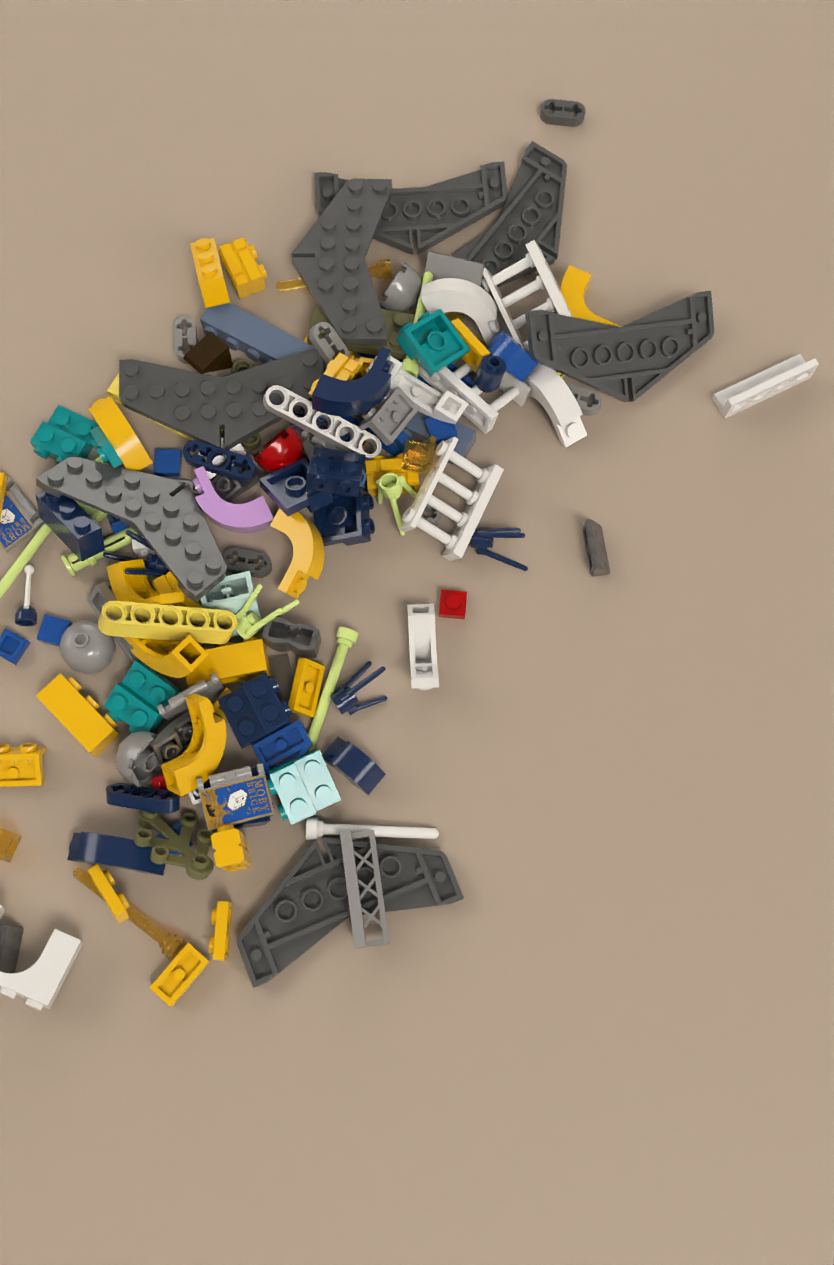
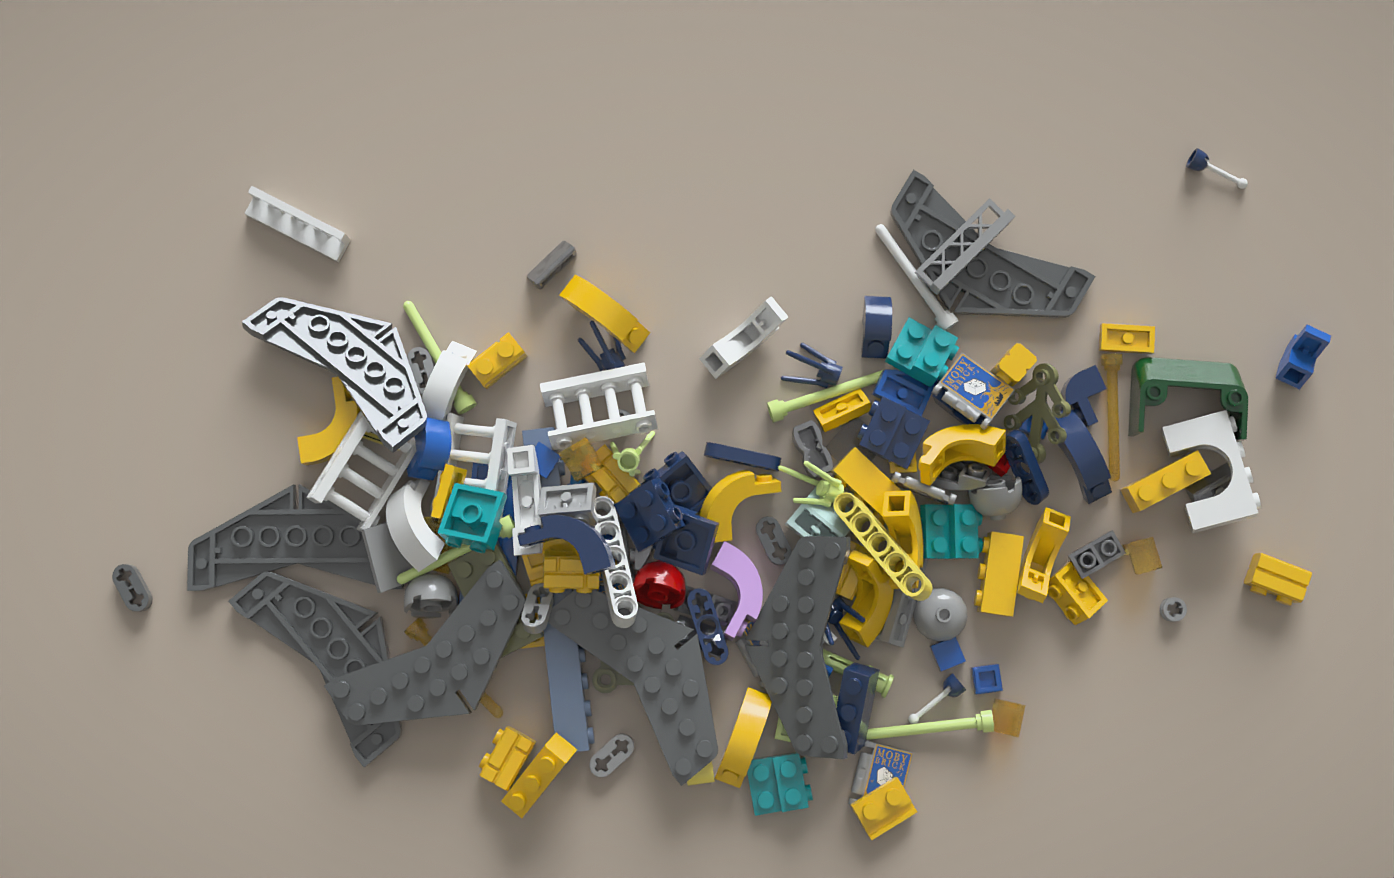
camera: 125 degrees left, 10 degrees up
yellow plate [88,864,130,924] -> none
teal plate [90,426,123,468] -> none
blue tile [153,449,183,477] -> none
dark brown slope [183,331,233,374] -> none
yellow plate [209,901,233,961] -> none
red plate [439,589,467,619] -> none
dark blue brick [475,355,506,393] -> none
none -> yellowish green piece [403,301,477,415]
none -> yellow brick [467,332,528,389]
none -> yellow arch [559,275,651,353]
none -> dark blue beam [704,442,782,472]
none -> yellow arch [1017,507,1071,603]
none -> dark blue brick [1061,365,1107,427]
none -> flat silver slope [1068,530,1126,579]
none -> yellow brick [1120,450,1211,513]
none -> dark green windscreen [1128,357,1248,442]
none -> hinge [1186,148,1248,189]
none -> blue brick [1276,324,1331,390]

